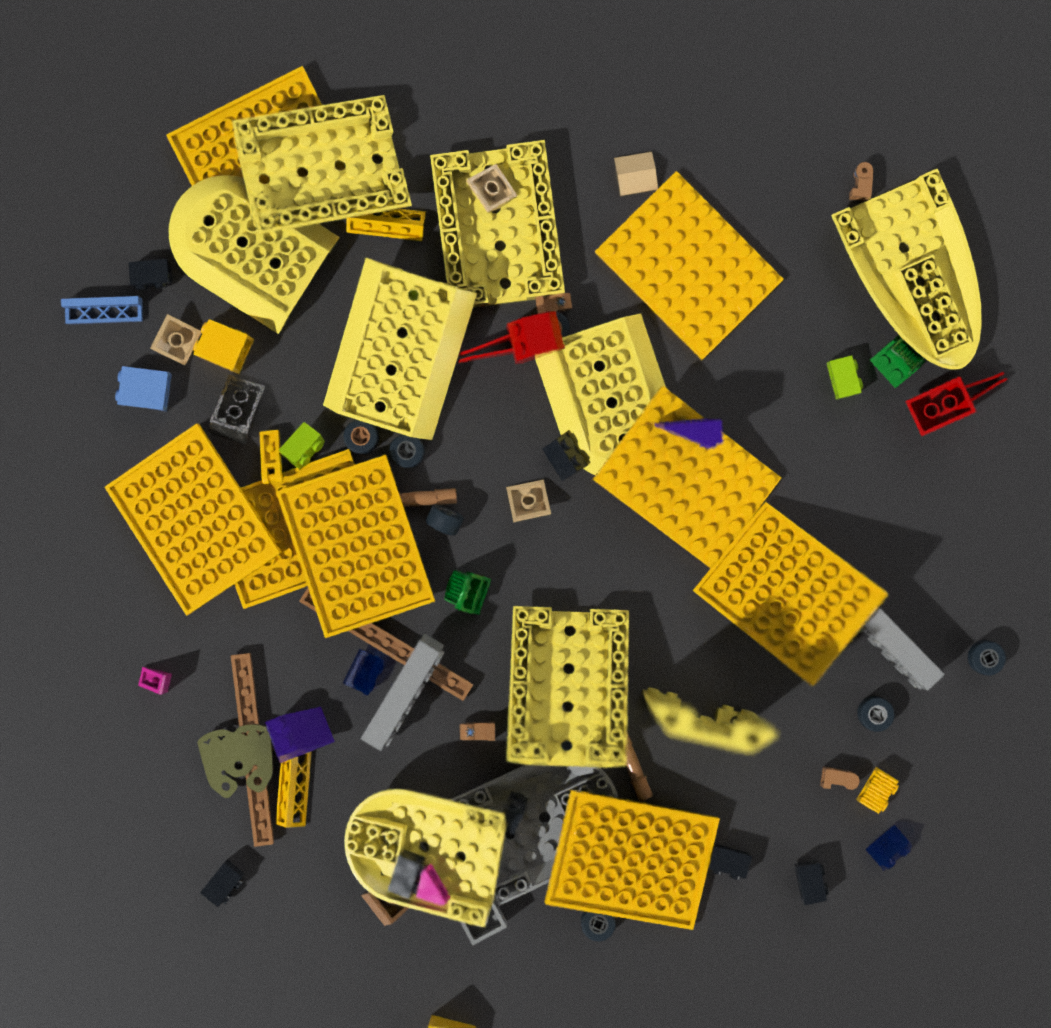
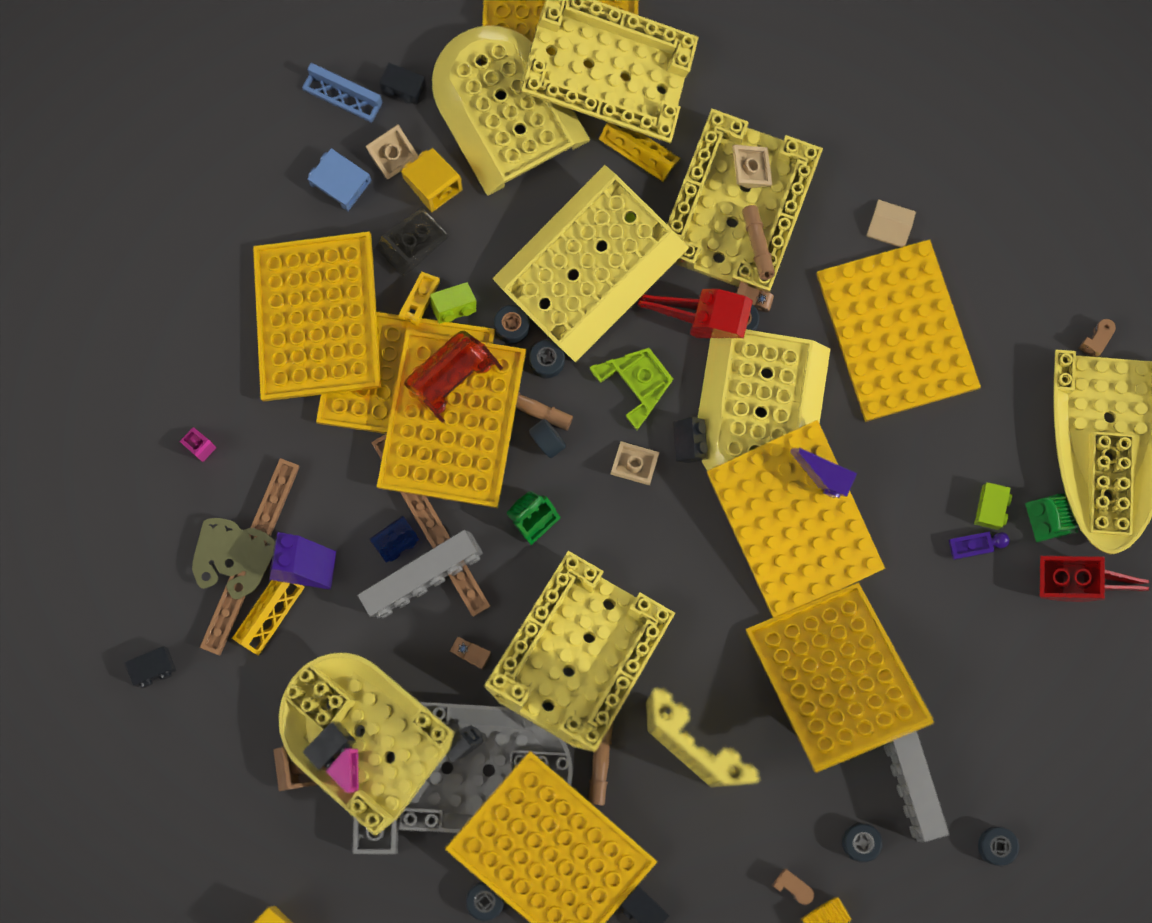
camera: 20 degrees right, 10 degrees down
none -> clear red windscreen [404,331,503,423]
none -> lime wing [589,348,673,431]
none -> medium nougat piece [742,205,775,280]
none -> dark purple plate [948,532,1009,560]

